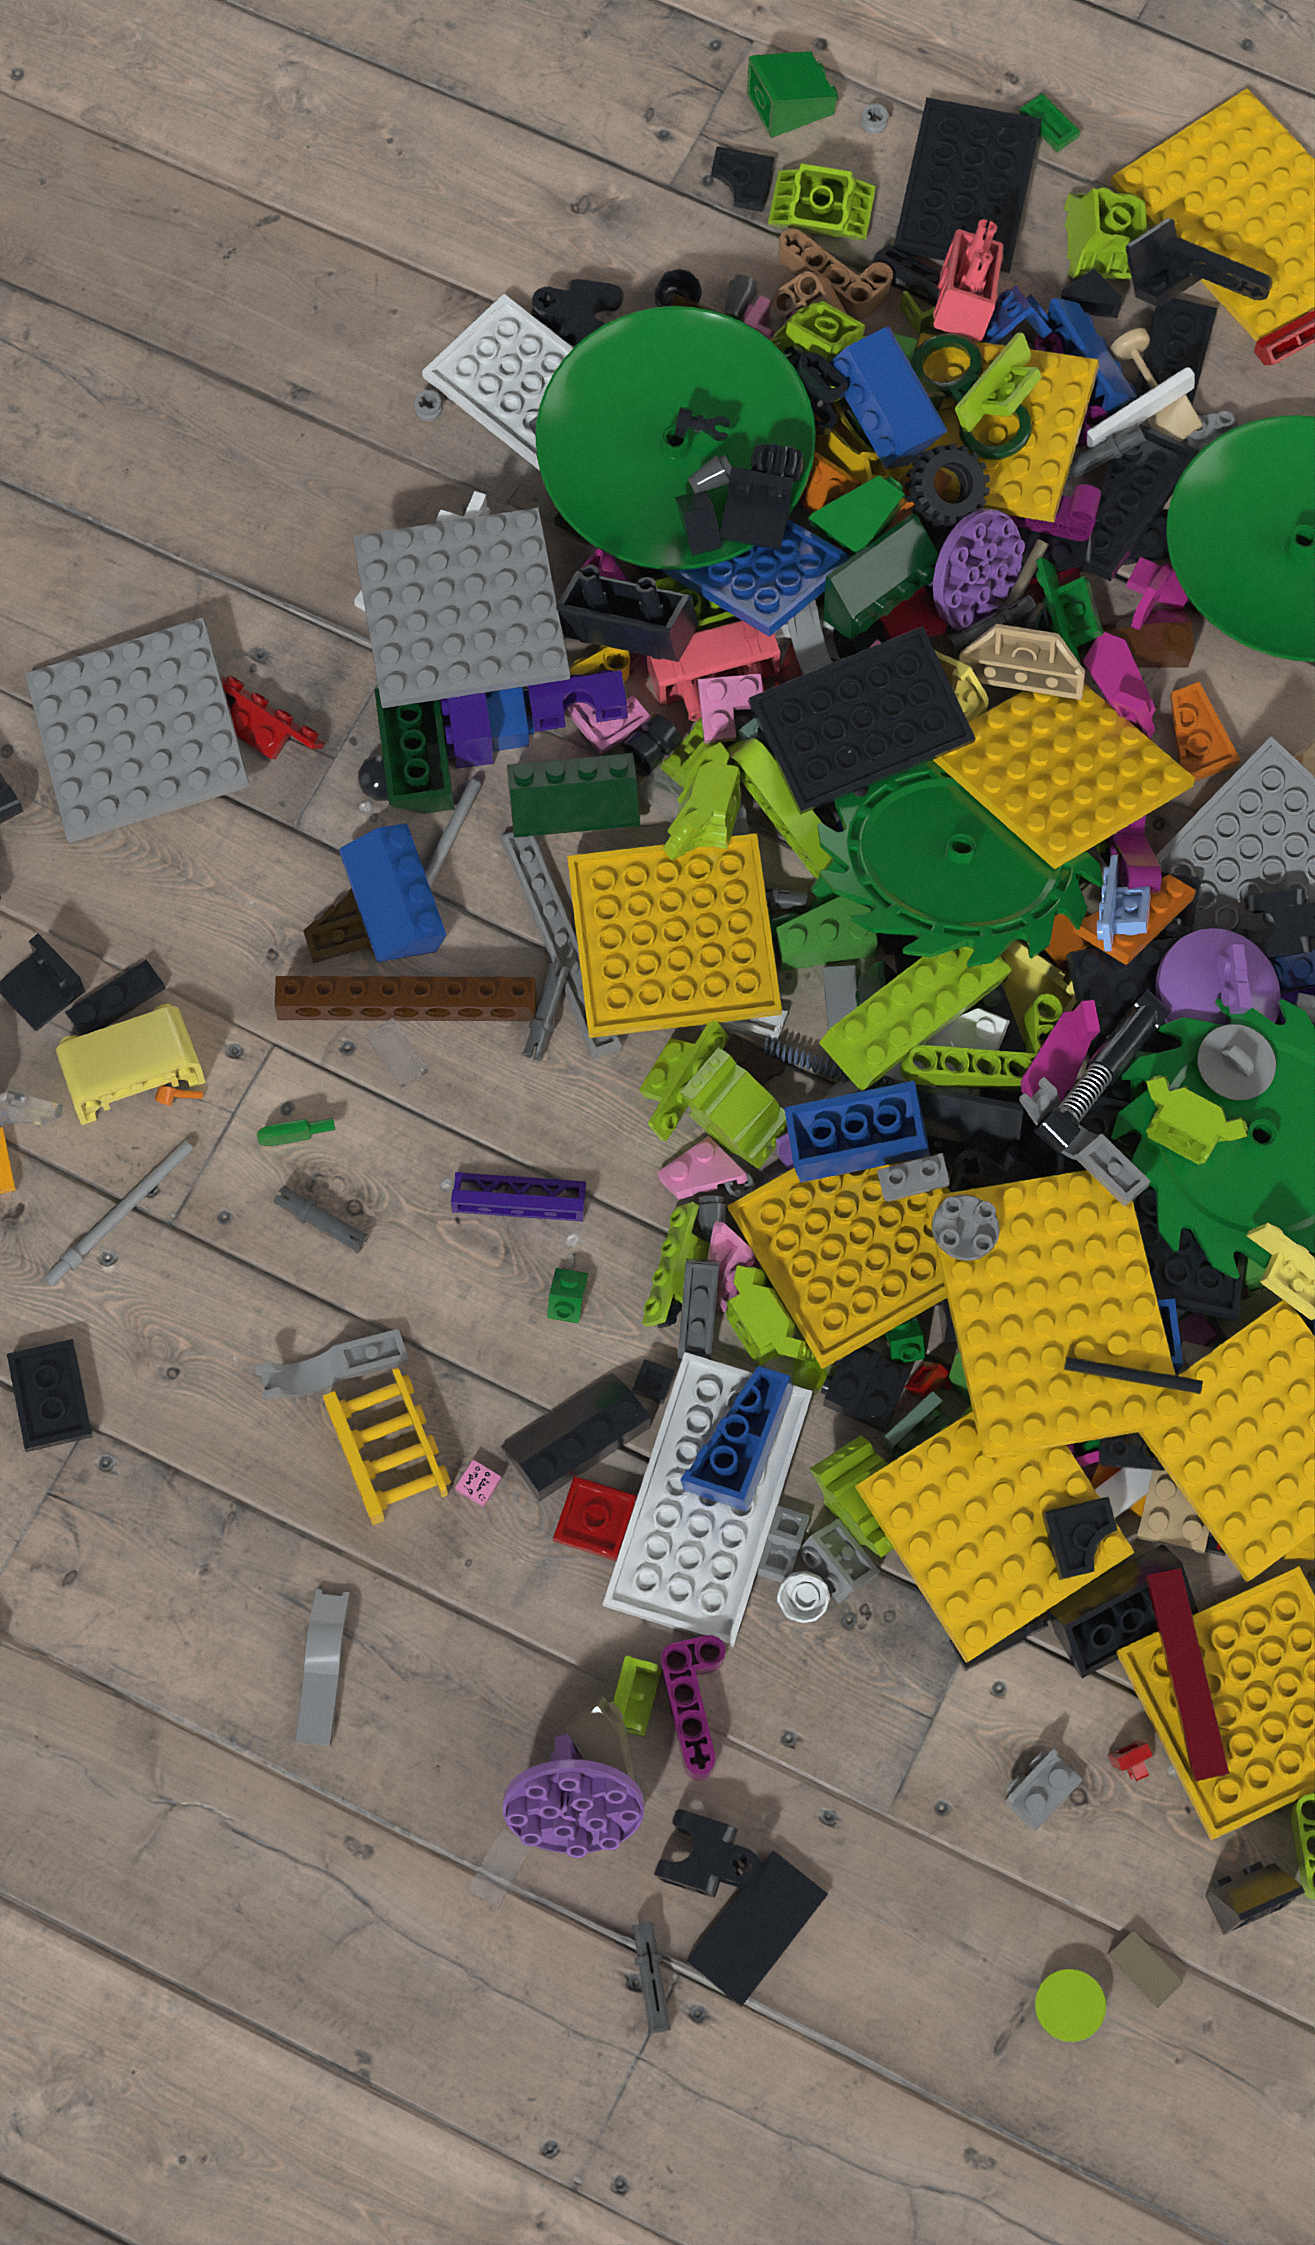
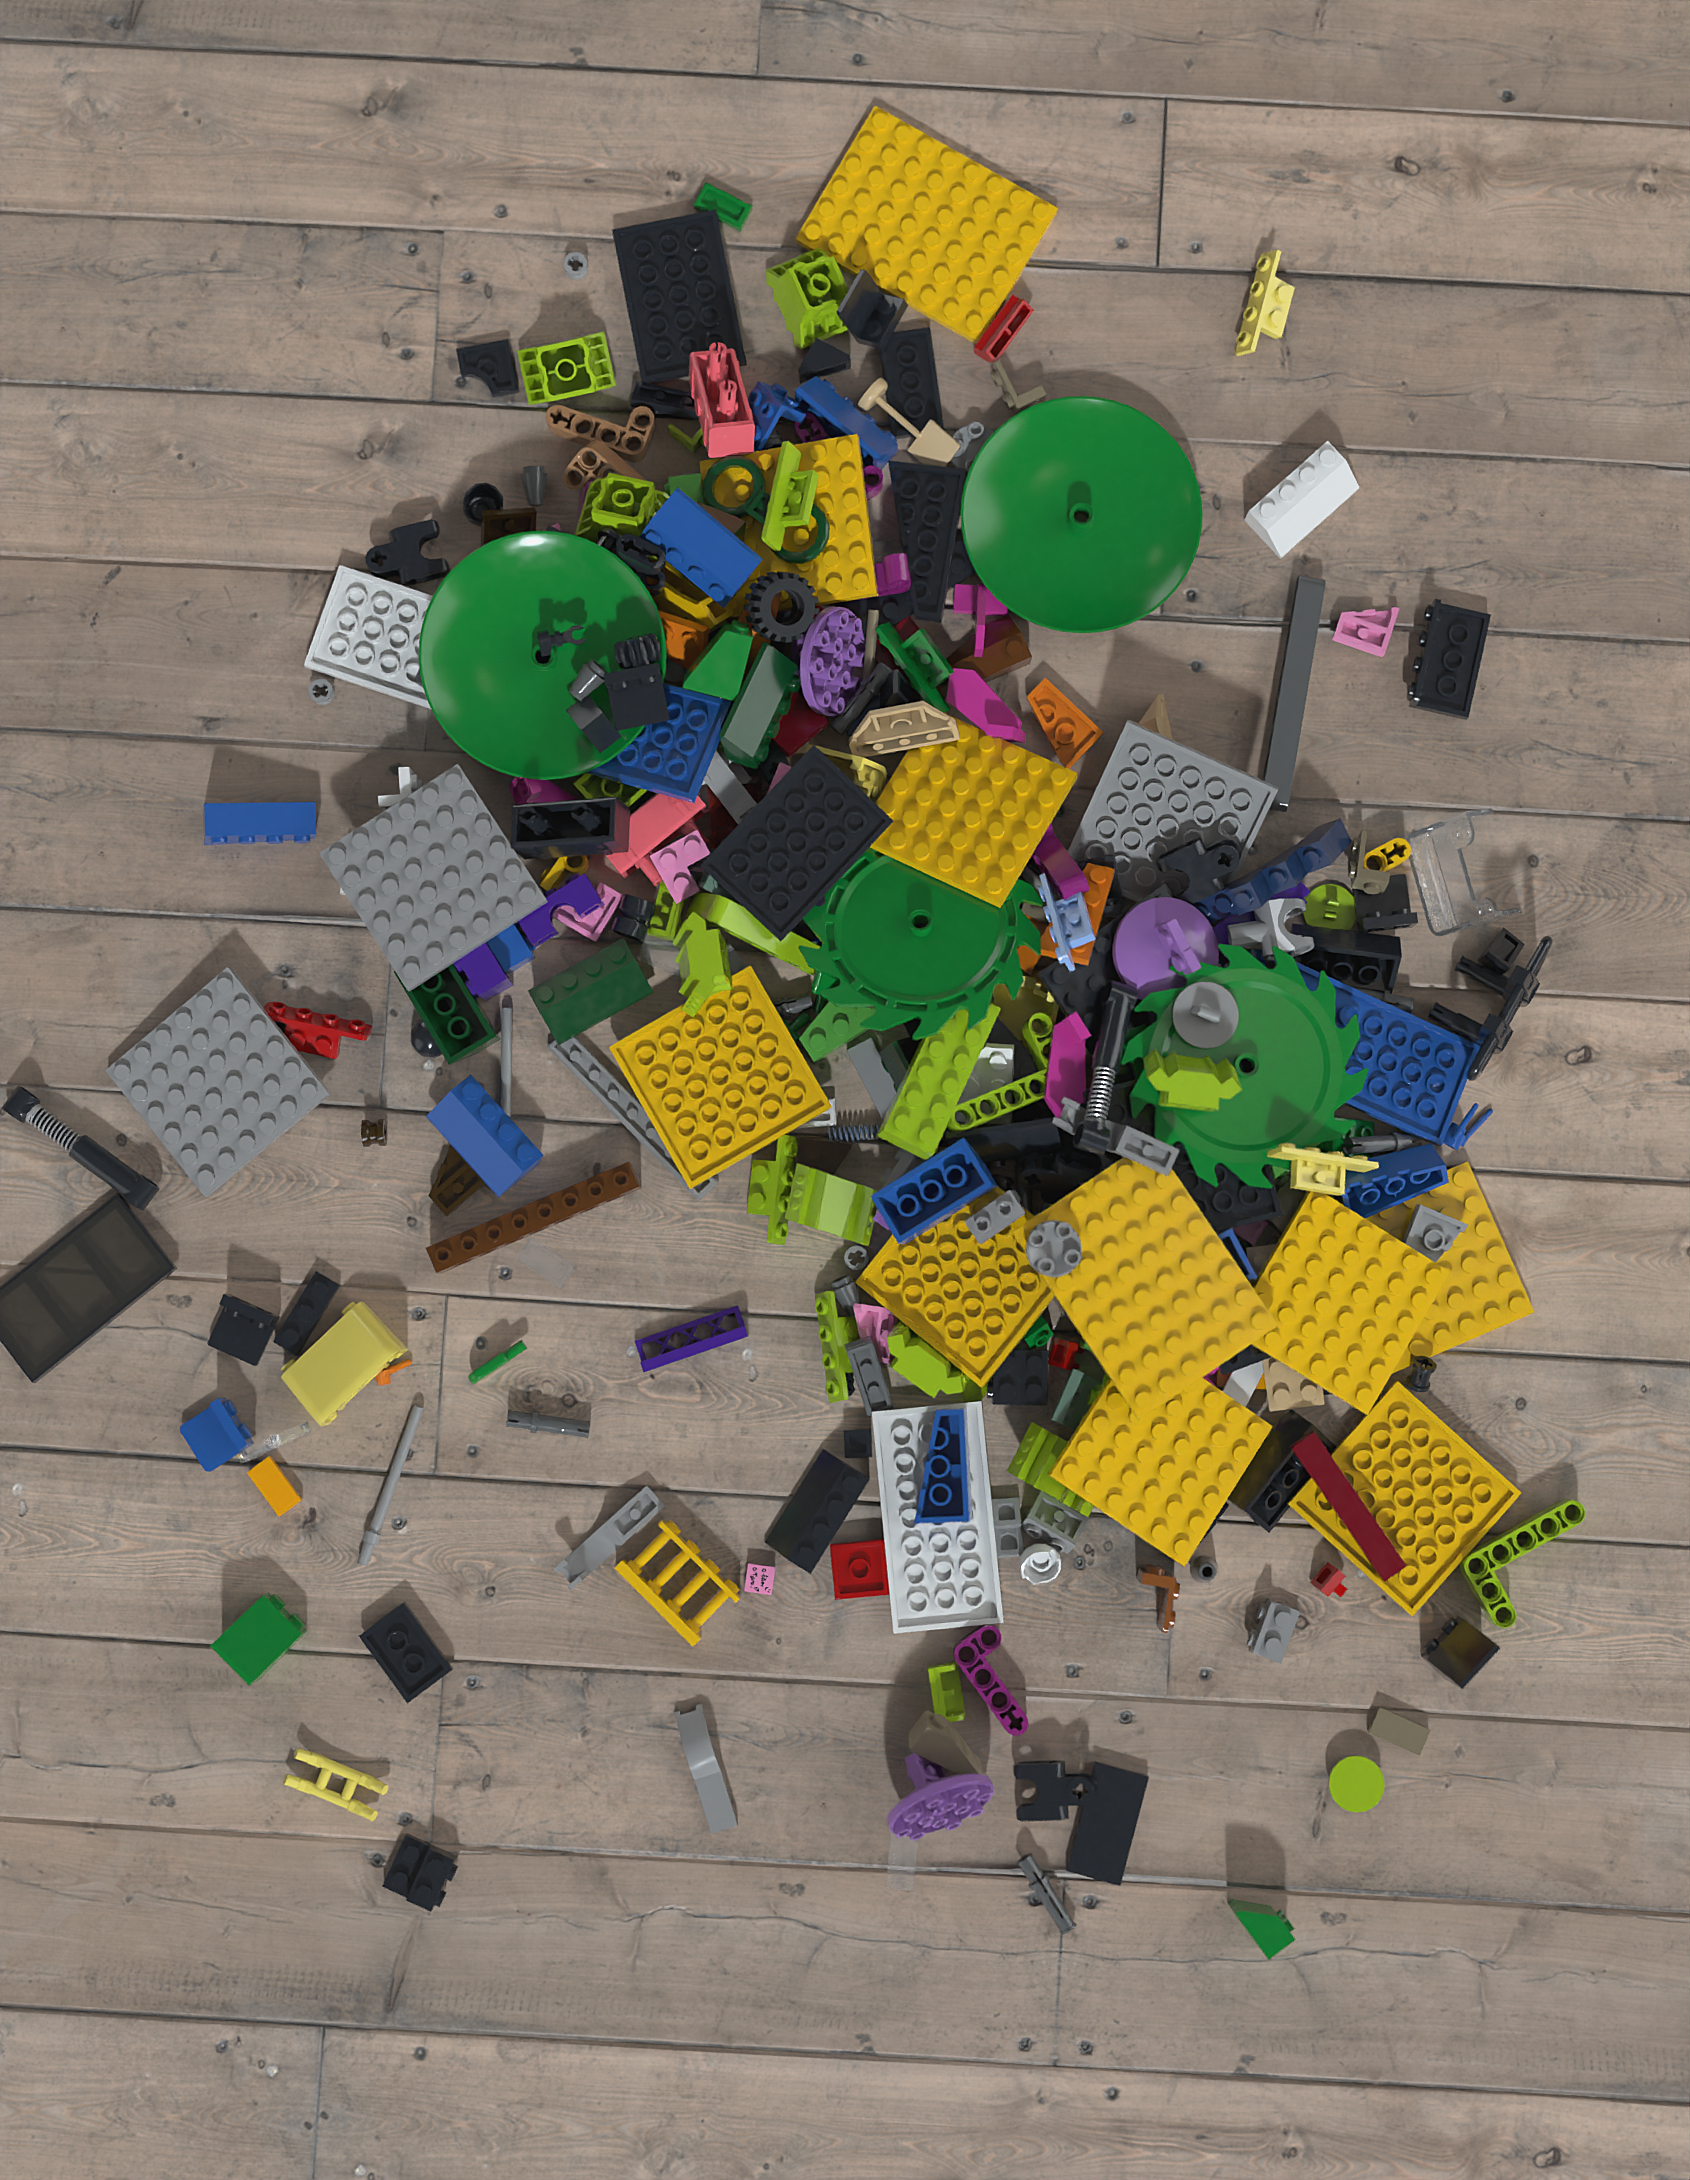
camera: 20 degrees left, 15 degrees up
dark grey pin [522,963,570,1061] -> none
green bracket [547,1268,588,1323] -> none
bright pink wing [657,1136,748,1200] -> none
bright pink bracket [743,295,773,340] -> none
green slope [747,51,838,138] -> none
black tile [1042,1496,1118,1580] -> none
black bar [1064,1356,1203,1394] -> none
dark grey pin [1065,424,1146,484] -> none
white tile [1087,367,1195,449] -> none
black beam [1160,237,1273,300] -> none
none -> blue wedge [203,802,317,845]
none -> dark brown wheel [361,1119,387,1147]
none -> dark tan bracket [991,360,1046,415]
none -> dark orange bracket [1136,1564,1180,1633]
none -> dark grey cone [1190,1556,1217,1583]
none -> green slope [1227,1899,1296,1960]

